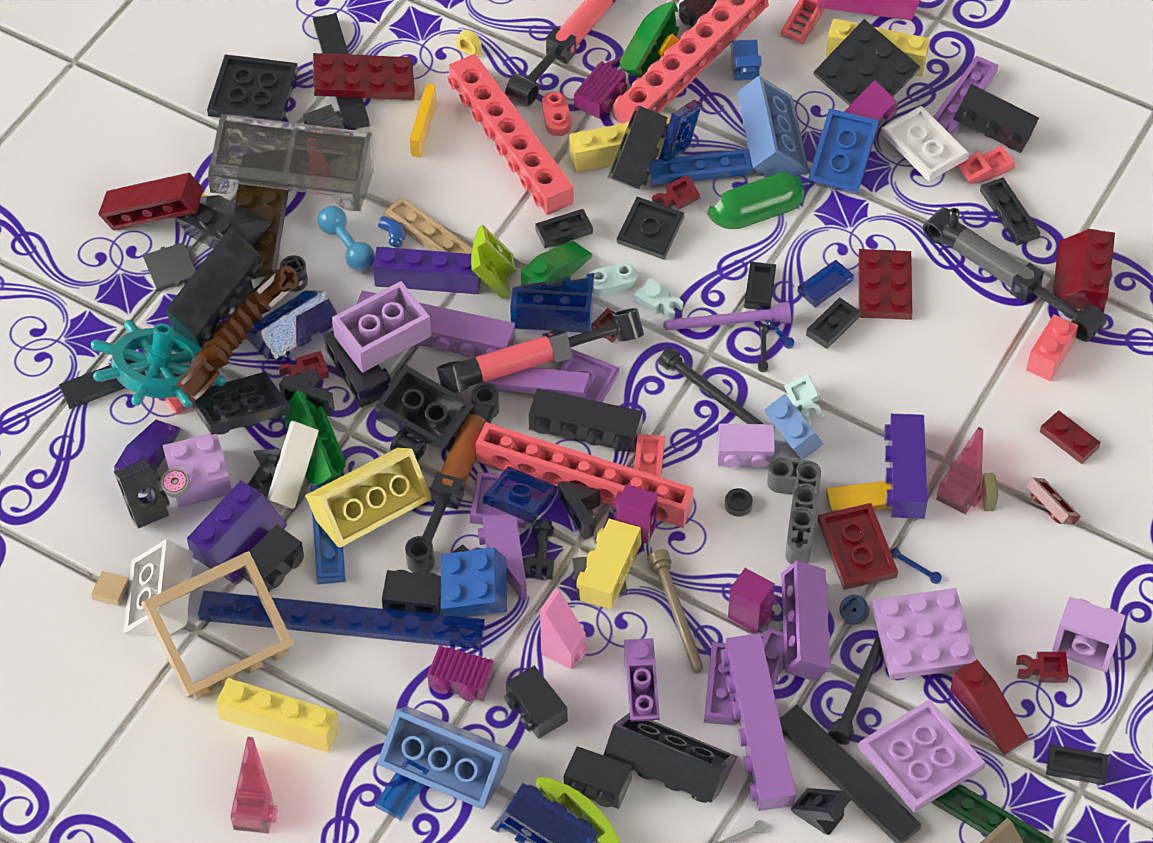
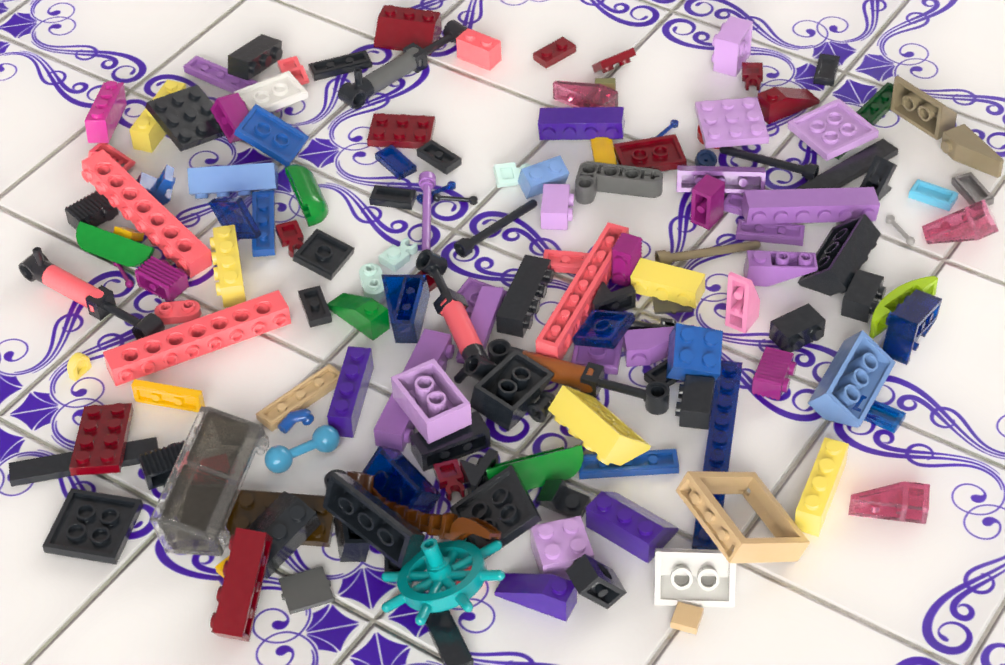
camera: 85 degrees left, 10 degrees down
tile [161,468,191,498] -> none
black brick [240,525,304,592] -> none
white tile [267,421,319,509] -> none
lime slope [471,225,516,299] -> none
black brick [607,106,669,189] -> none
black tile [725,488,753,517] -> none

